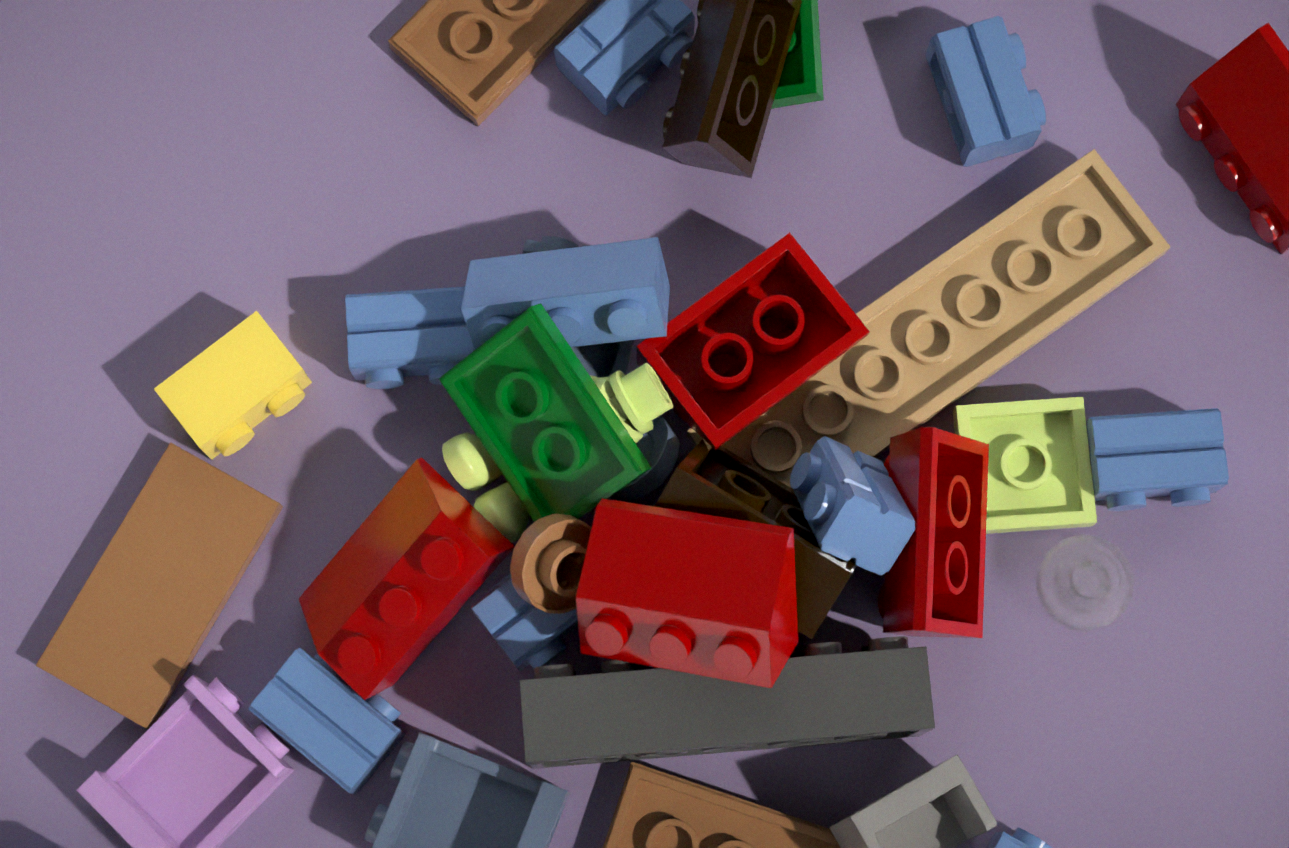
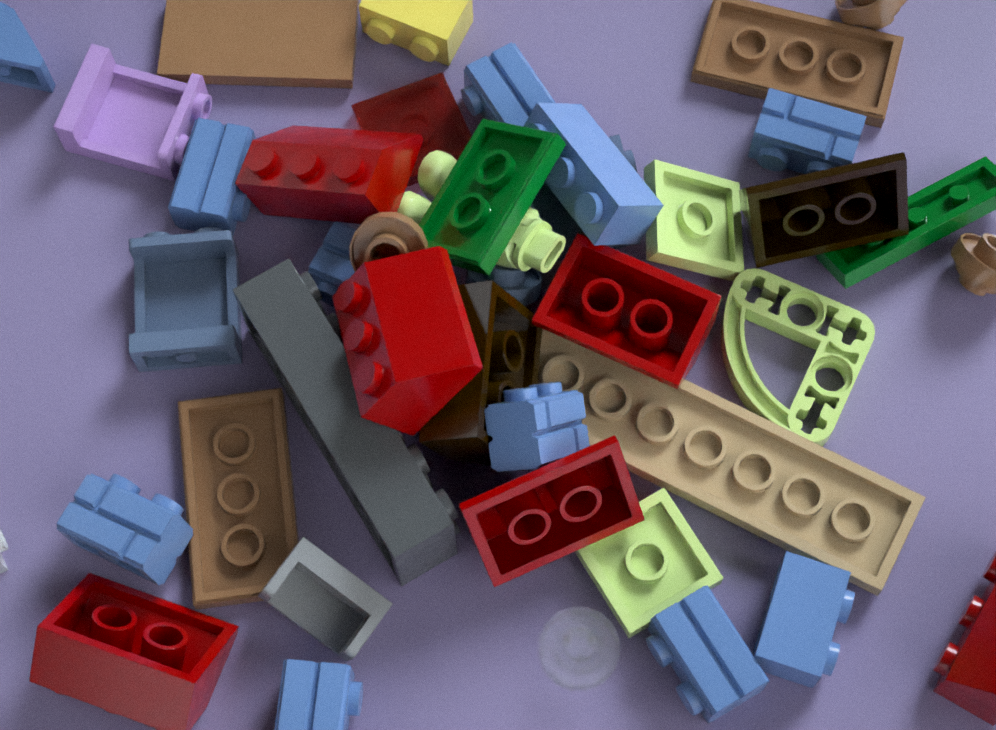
camera: 65 degrees right, 10 degrees down
medium blue brick [925,16,1046,167] -> none
none -> clear red tile [351,72,472,187]
none -> yellowish green plate [644,159,744,281]
none -> yellowish green beam [721,268,875,446]
none -> medium blue brick [752,551,855,688]

